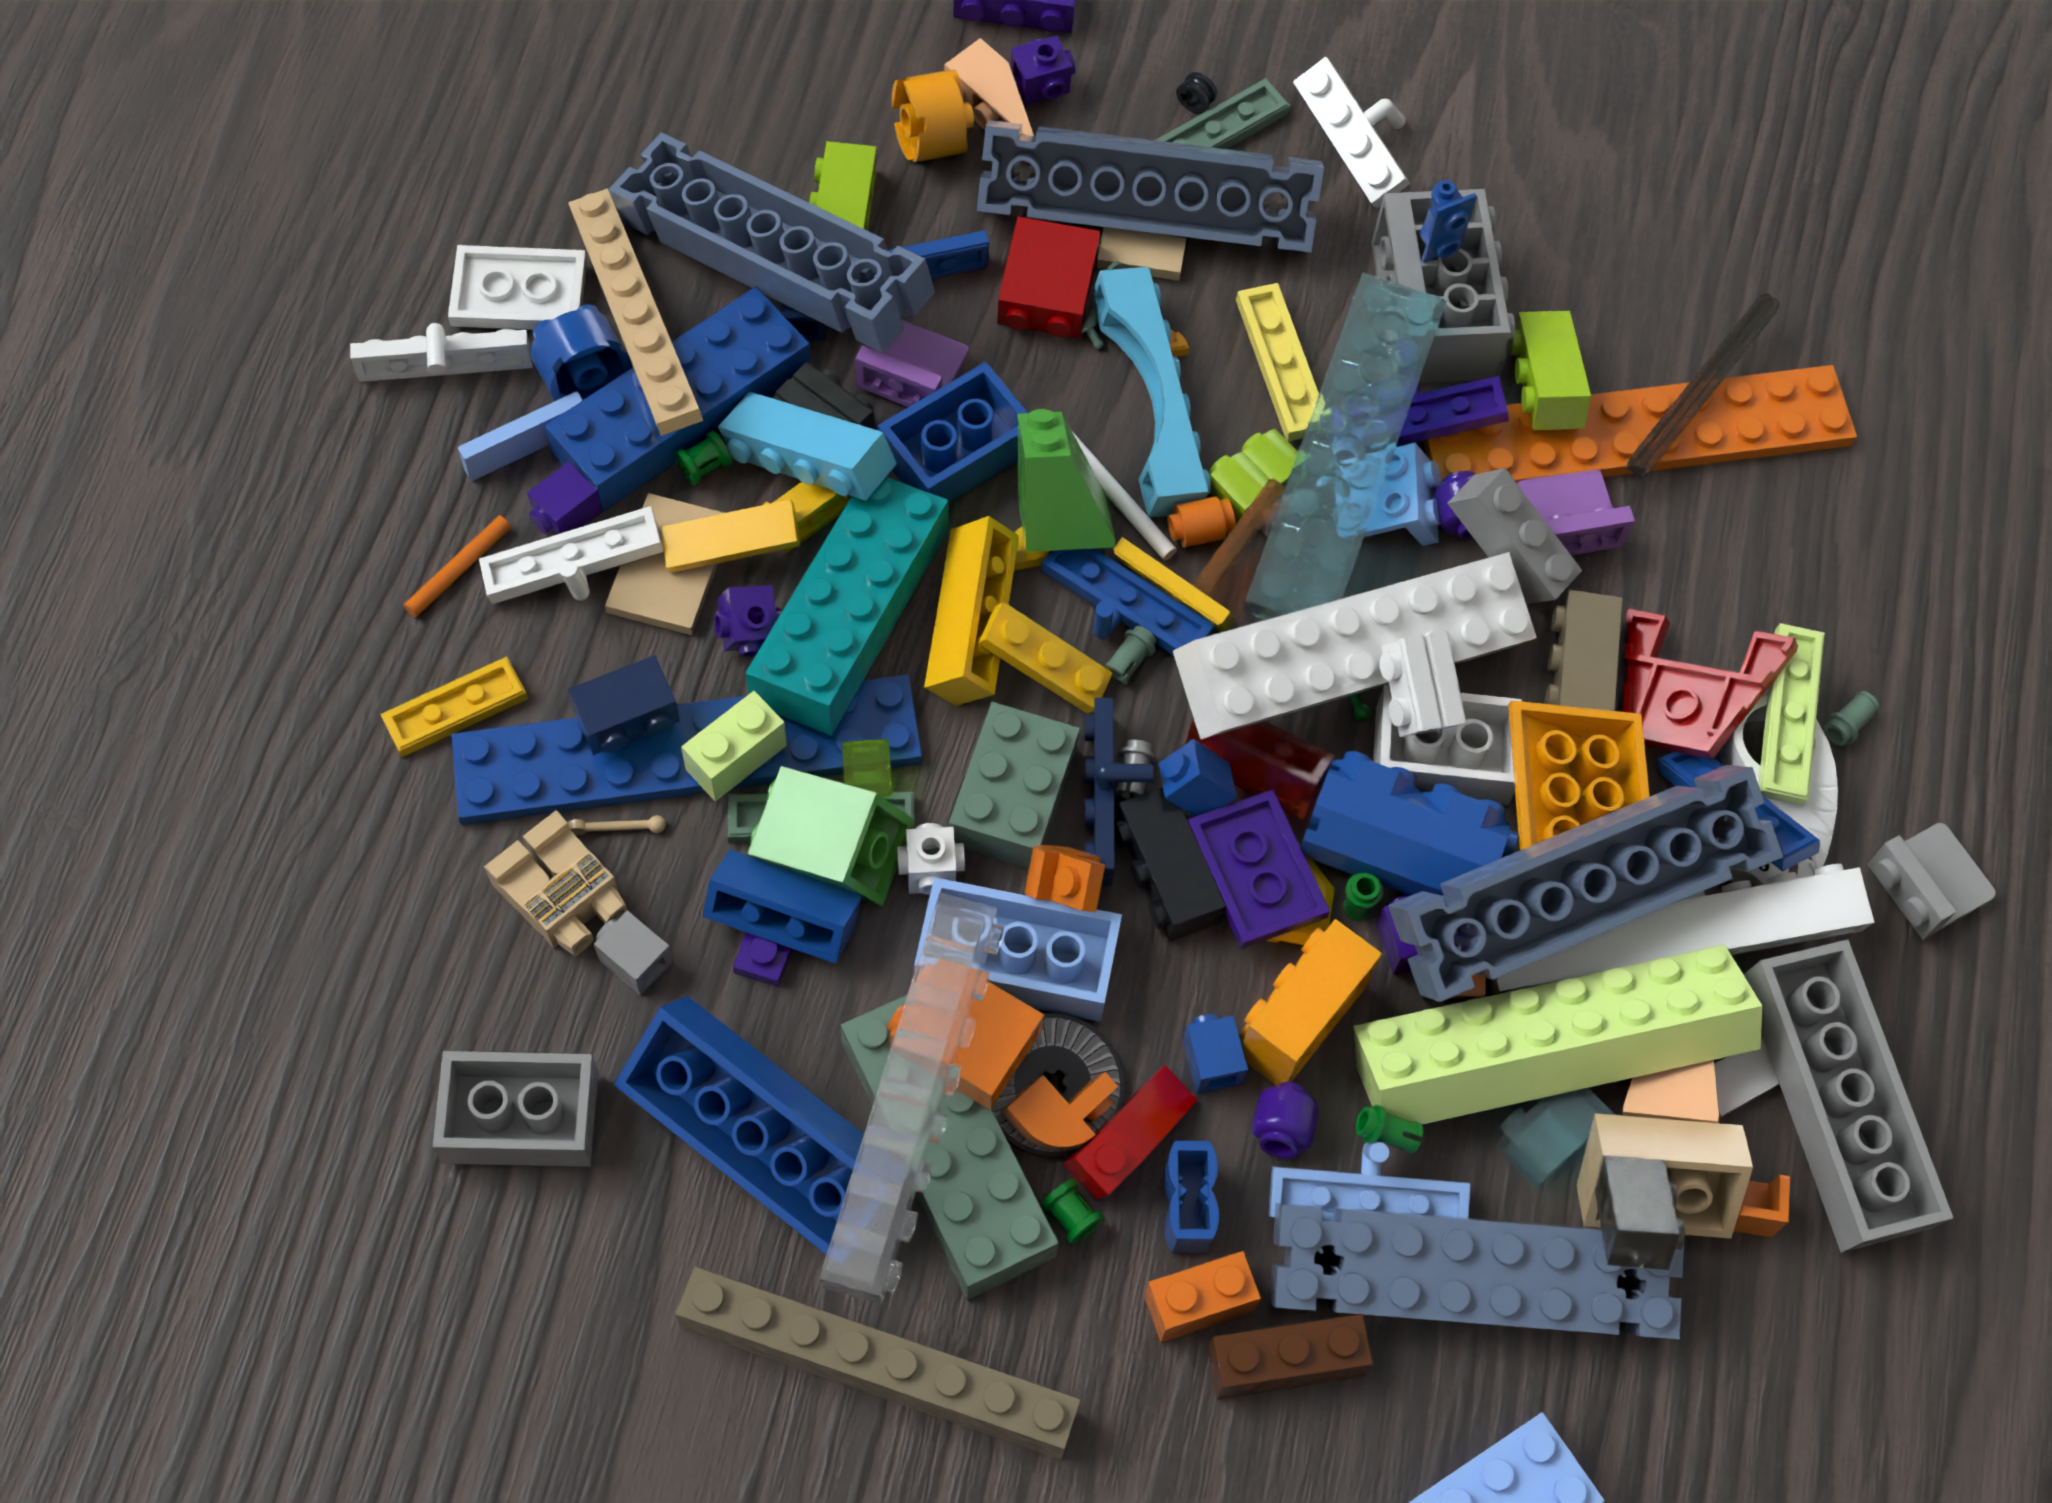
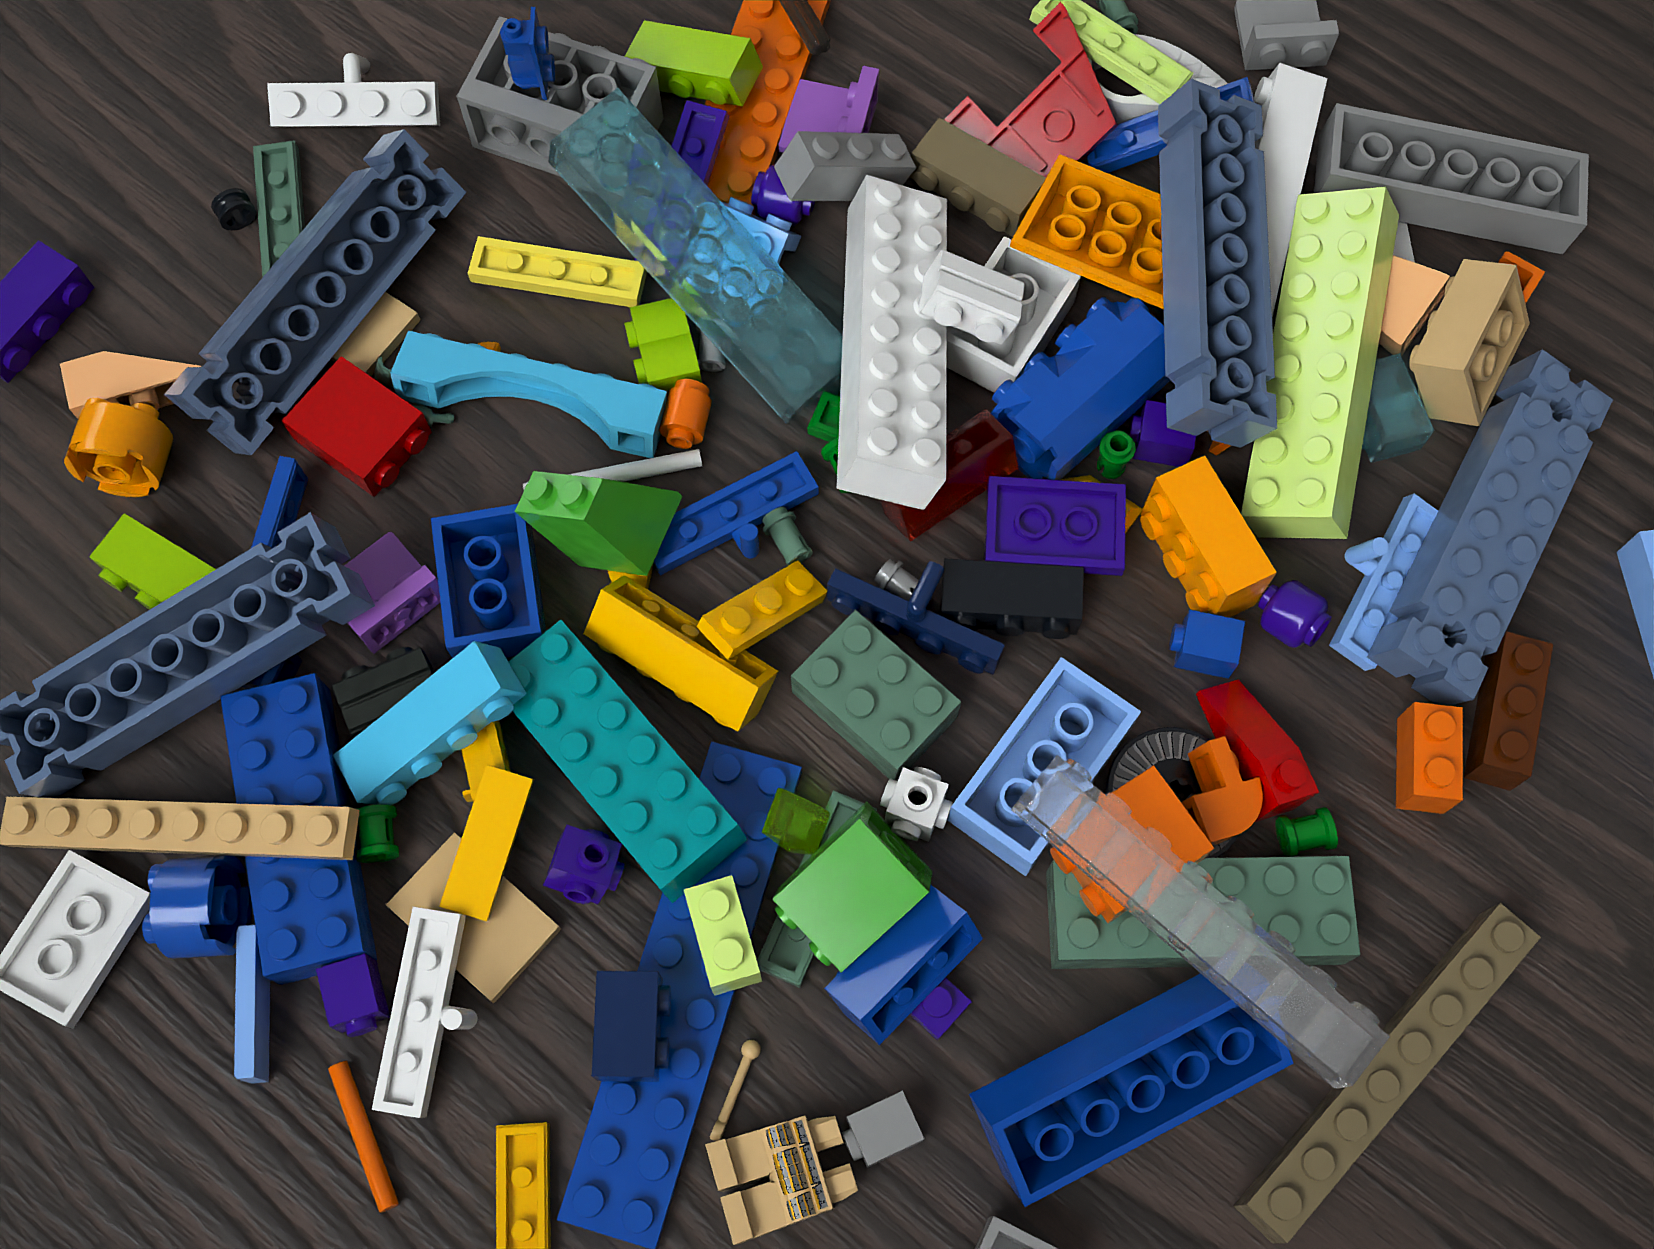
camera: 60 degrees left, 5 degrees up
white plate [350,323,533,382] -> none
dark purple brick [1010,35,1076,106] -> none
orange brick [1024,845,1105,912] -> none
yellow tile [1113,537,1235,632] -> none
blue brick [1159,739,1237,817] -> none
blue brick [1163,1141,1219,1254] -> none
clear orange tile [1193,478,1286,597] -> none
green pin [1356,1105,1423,1154] -> none
clear smoke brick [1595,1155,1685,1270] -> none

